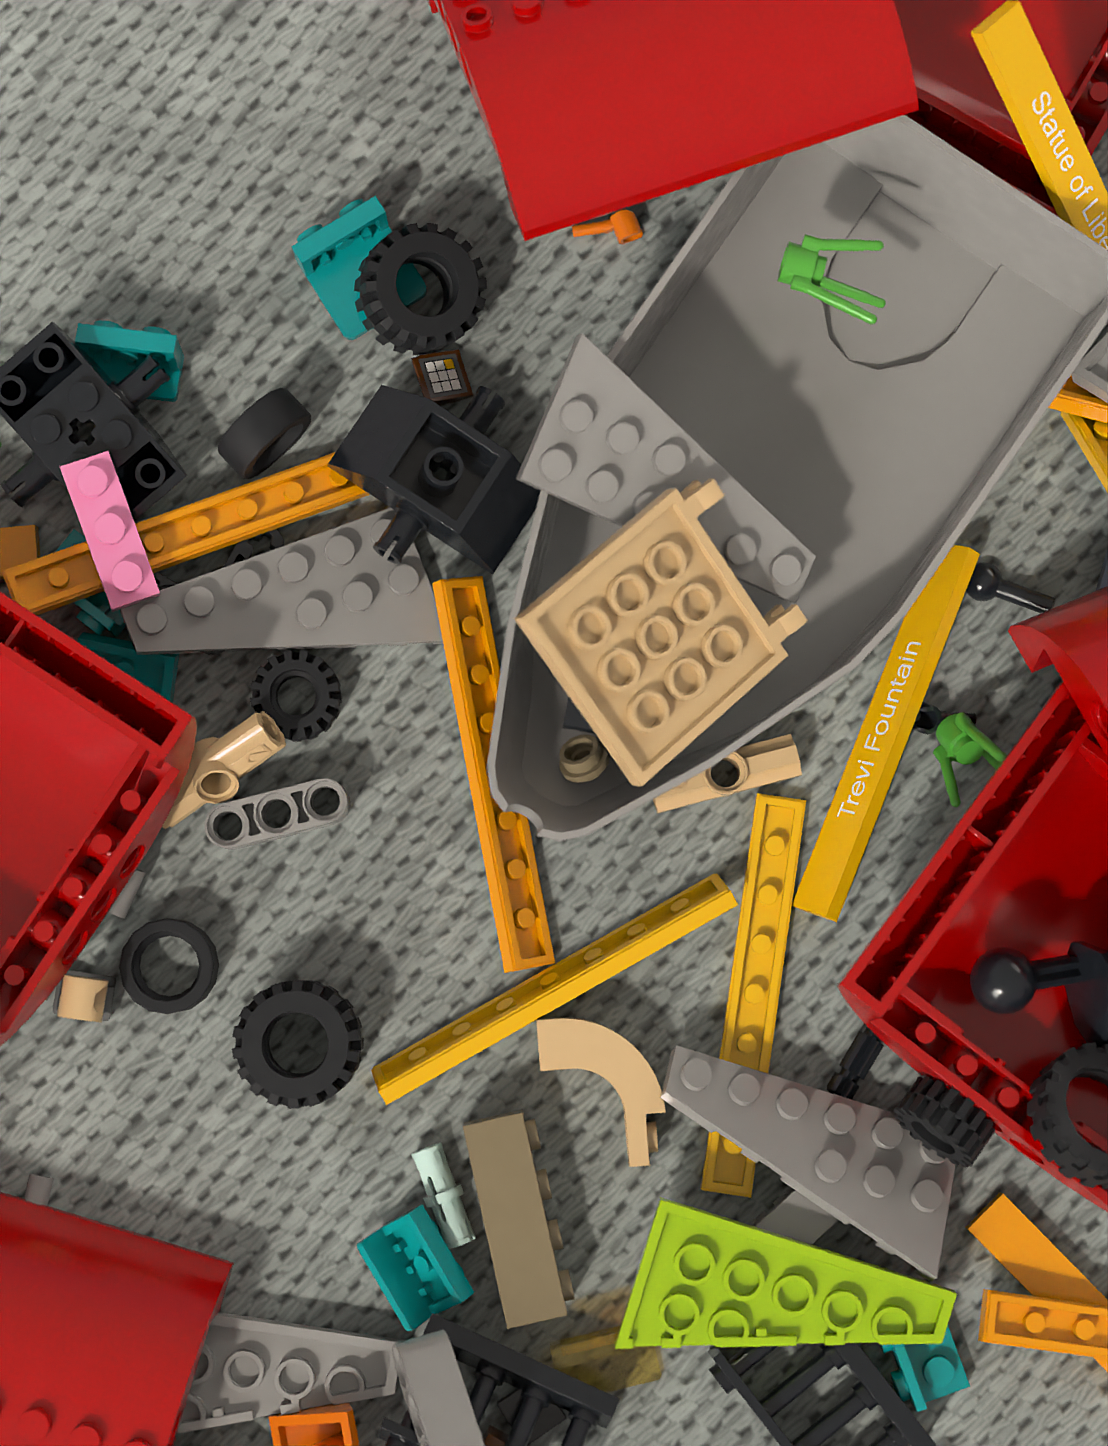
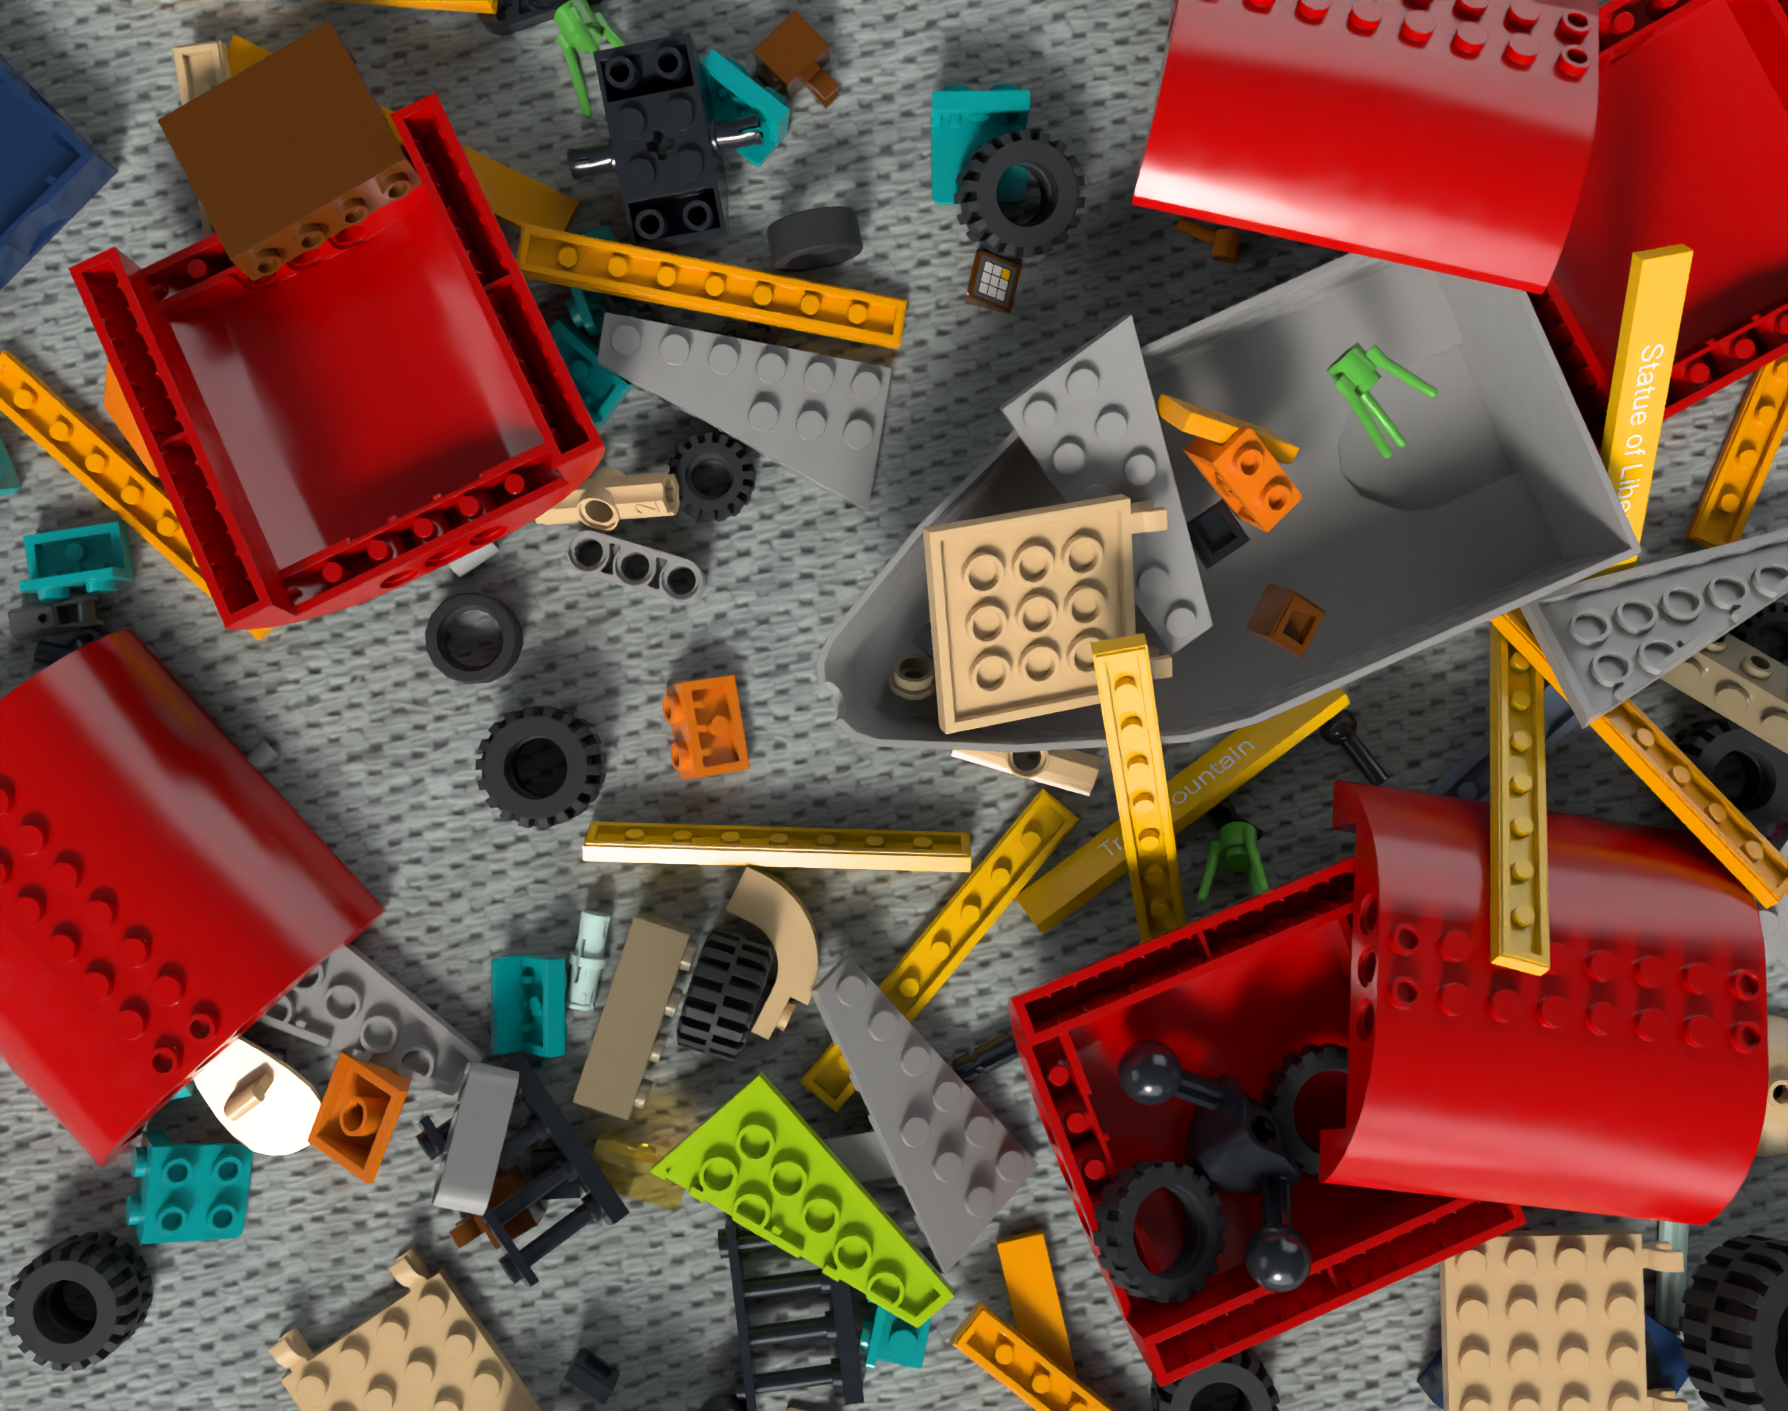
camera: 30 degrees right, 5 degrees up
tan leg [53,970,116,1022] -> none
bright pink plate [60,451,160,612] -> none
black slope [327,385,541,575] -> none
light orange tile [432,576,555,973] -> none
black tyre [894,1076,995,1167] -> none
none -> orange bracket [662,675,750,780]
none -> black tyre [676,927,773,1063]
none -> reddish brown brick [753,10,840,109]
none -> yellow tile [1090,633,1186,943]
none -> light orange tile [1156,393,1300,465]
none -> orange bracket [1184,426,1302,533]
none -> black tile [1186,499,1250,569]
none -> reddish brown slope [1247,584,1326,658]

